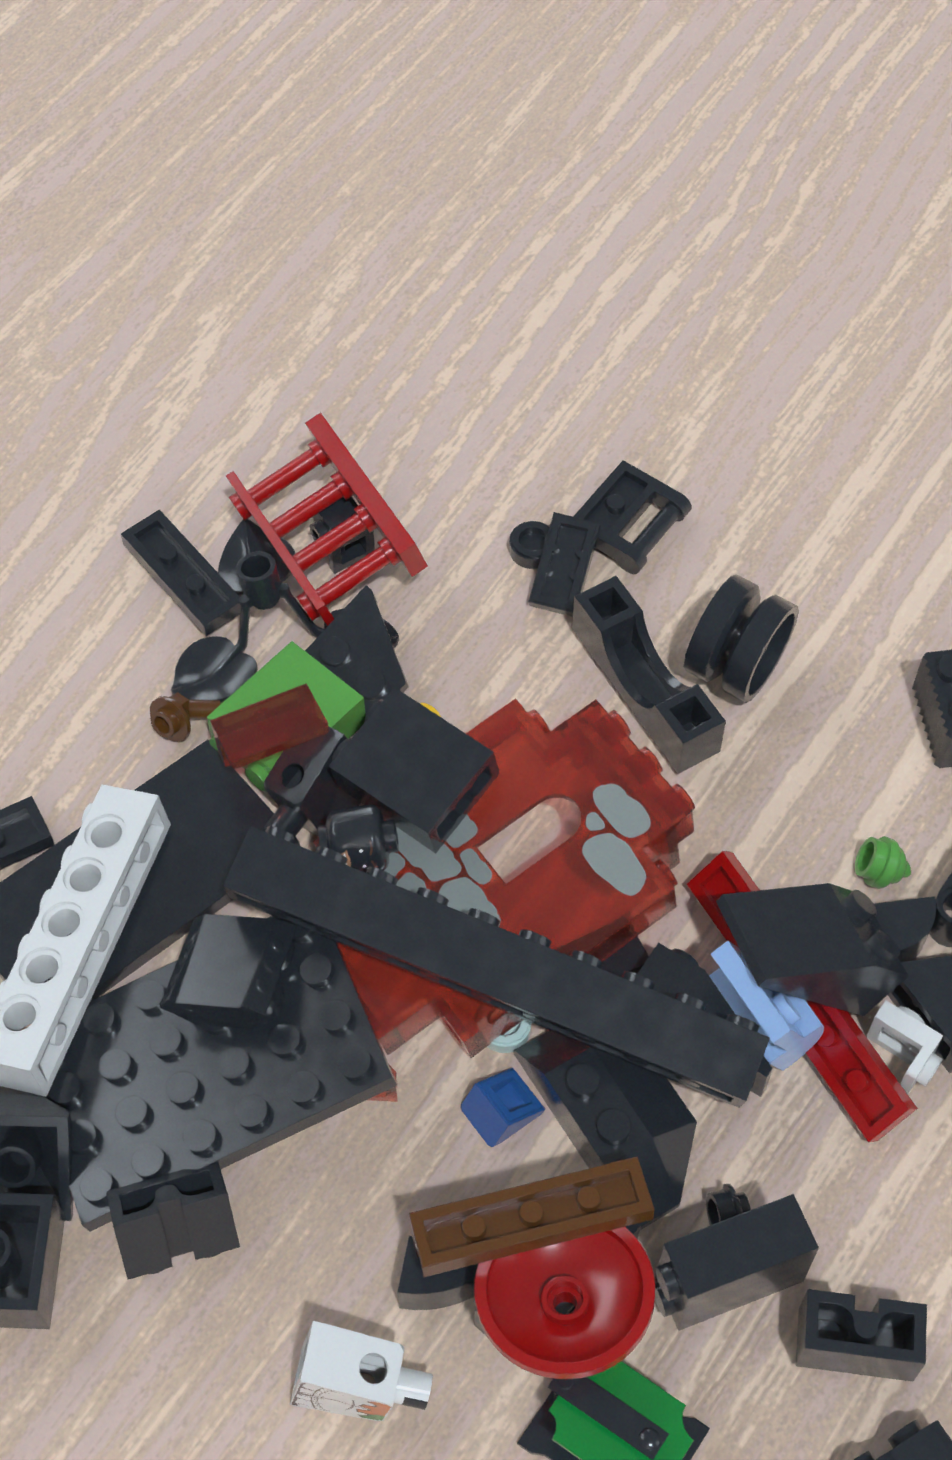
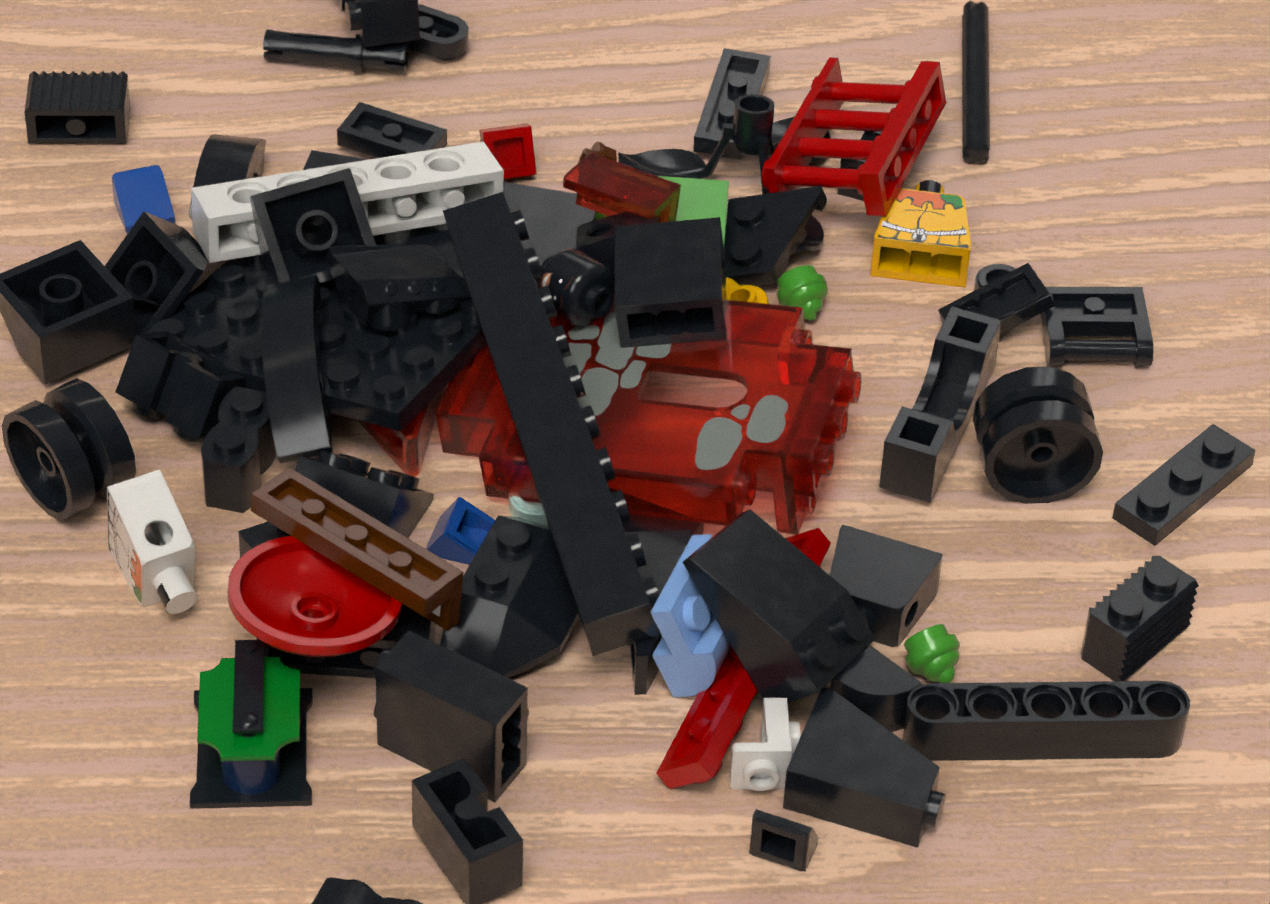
camera: 50 degrees right, 15 degrees down
none -> black wheel [2,378,136,521]
none -> black brick [201,386,276,513]
none -> black slope [250,168,376,285]
none -> black slope [261,275,333,464]
none -> black slope [295,450,434,538]
none -> red tile [479,123,536,179]
none -> bright green plate [776,265,828,321]
none -> black torso [830,524,943,653]
none -> yellow torso [870,180,971,288]
none -> black axle [962,1,990,164]
none -> black plate [1112,424,1256,546]

